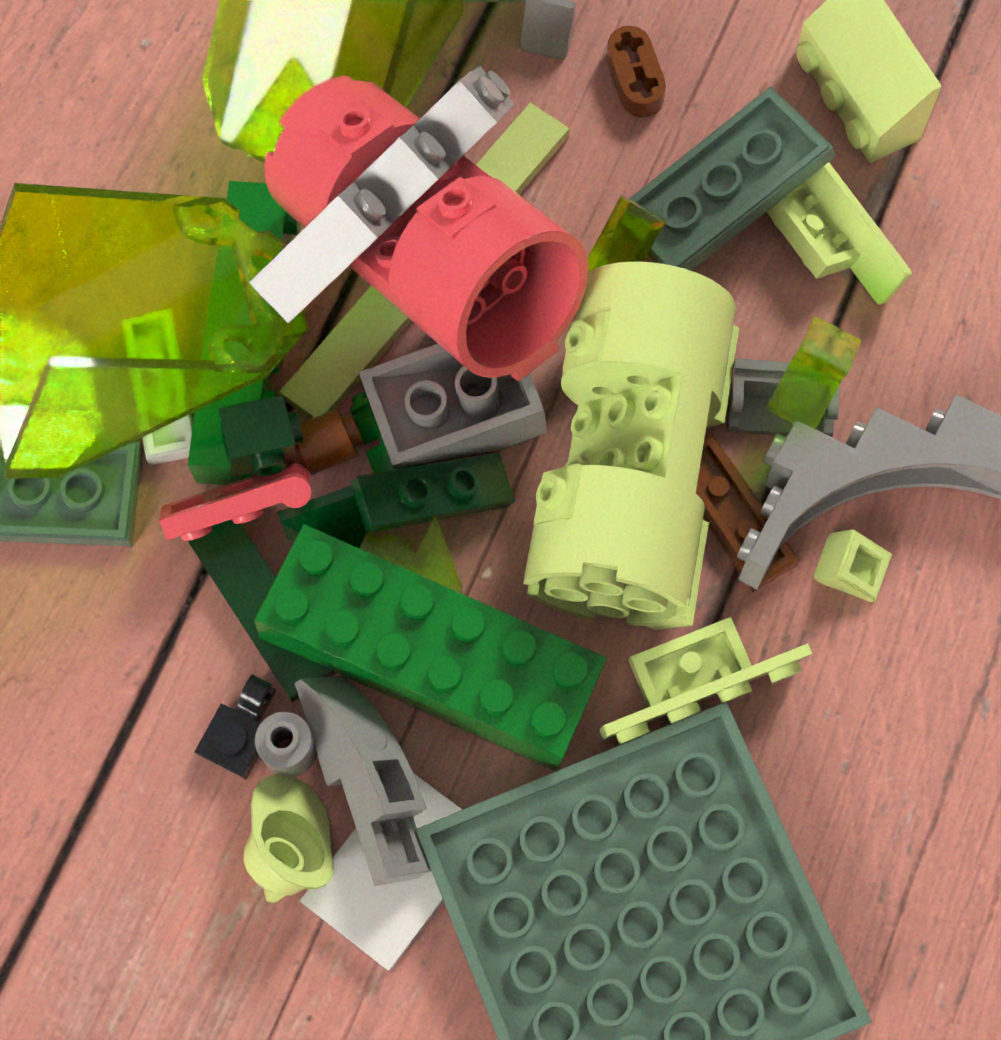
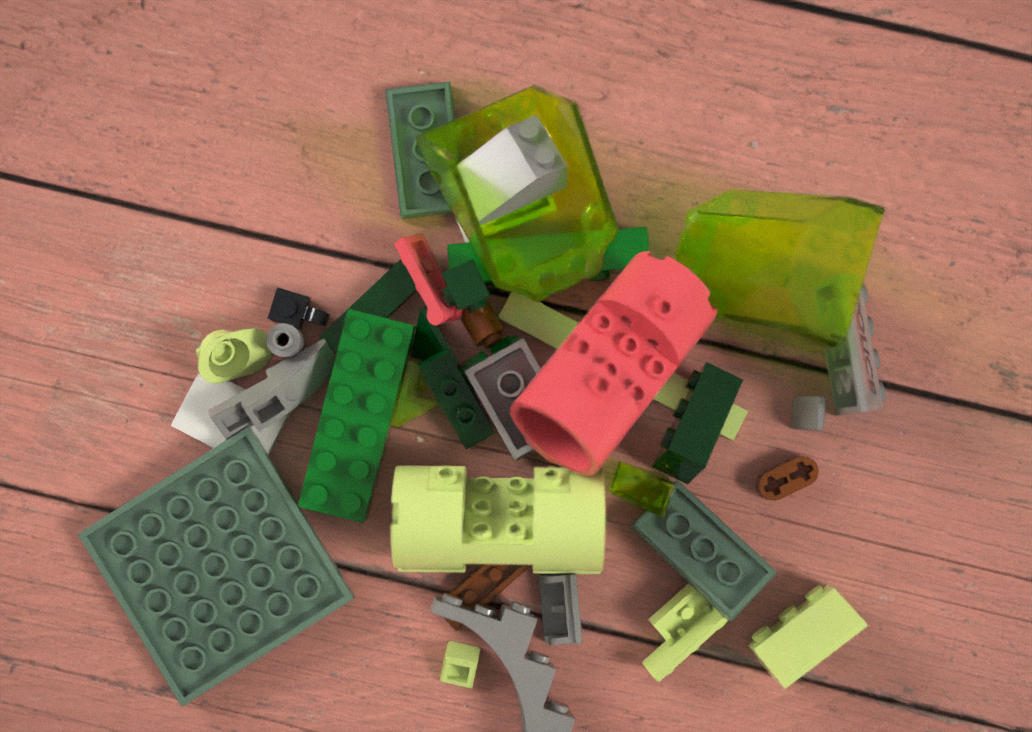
camera: 80 degrees right, 15 degrees up
arch [249,66,515,323] -> none
yellowish green bracket [599,617,813,745] -> none
clear neon green slope [765,316,862,429] -> none
none -> slope [447,115,567,227]
none -> dark green wedge [652,362,743,485]

